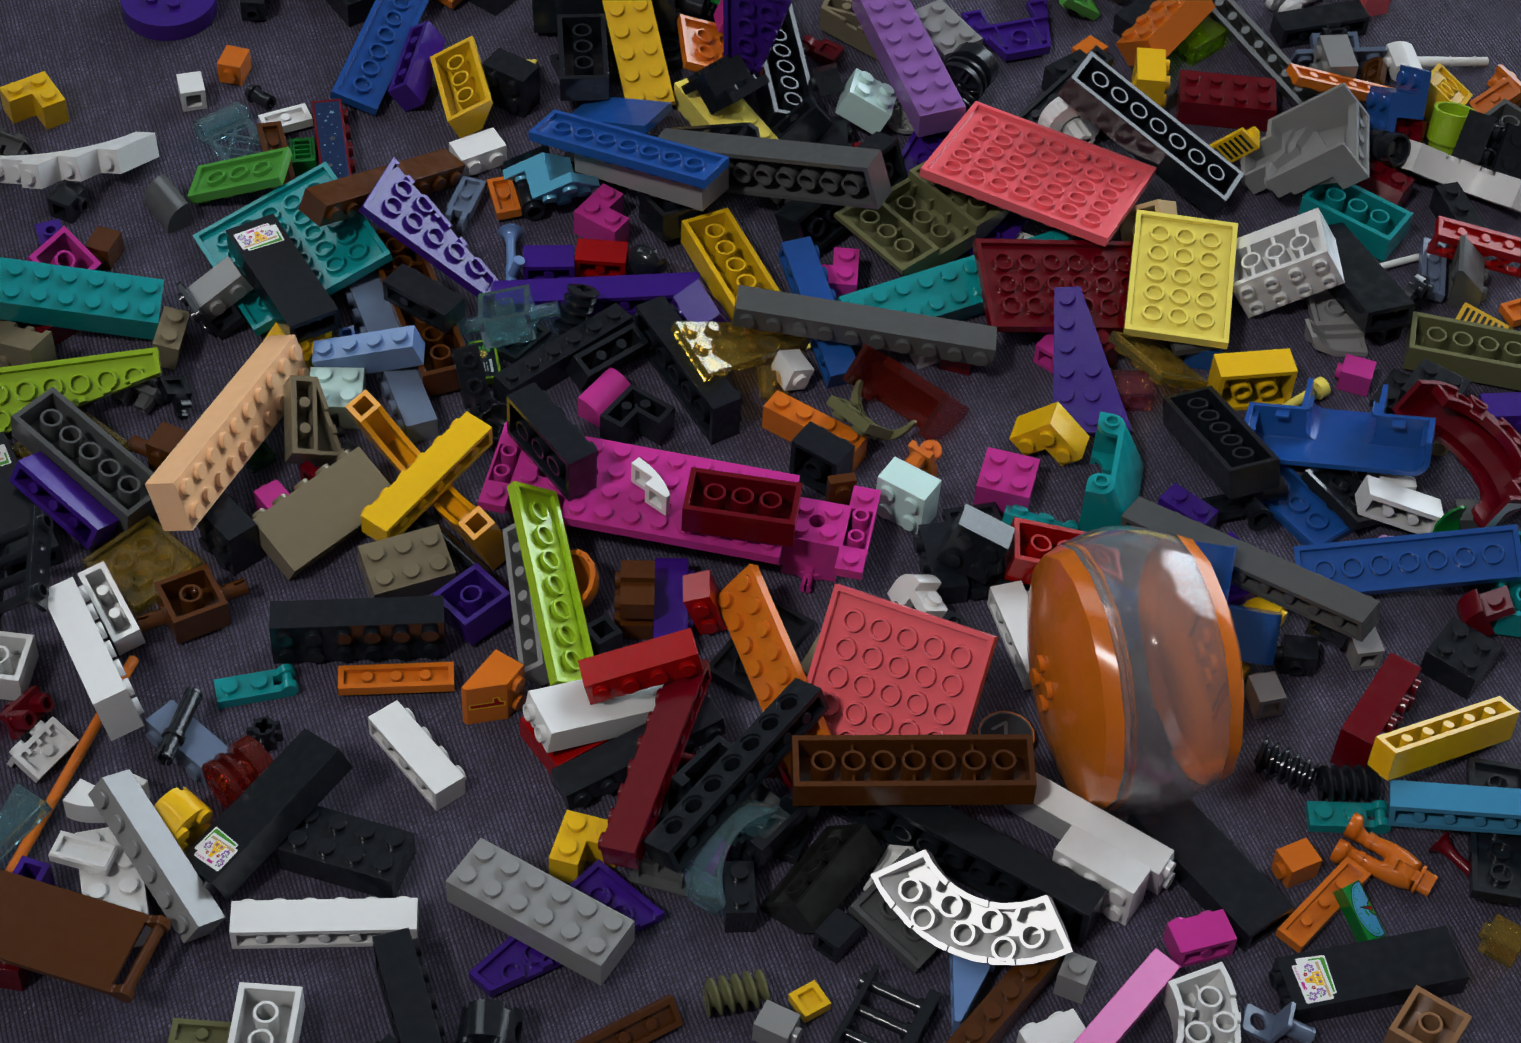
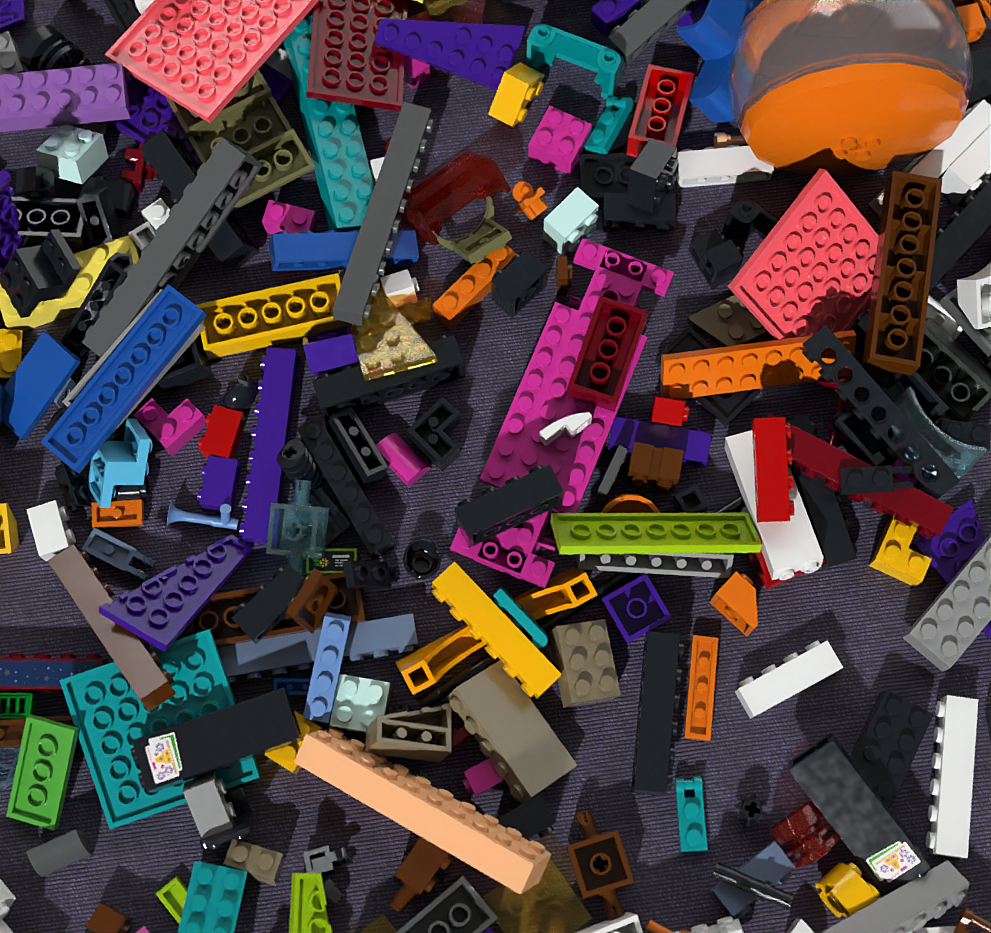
camera: 75 degrees left, 25 degrees up
white brick [887,574,948,618] -> none
none -> reddish brown plate [286,569,340,634]
none -> teal plate [493,585,548,648]
none -> dark grey tile [596,445,628,505]
none -> black hinge [838,465,914,495]

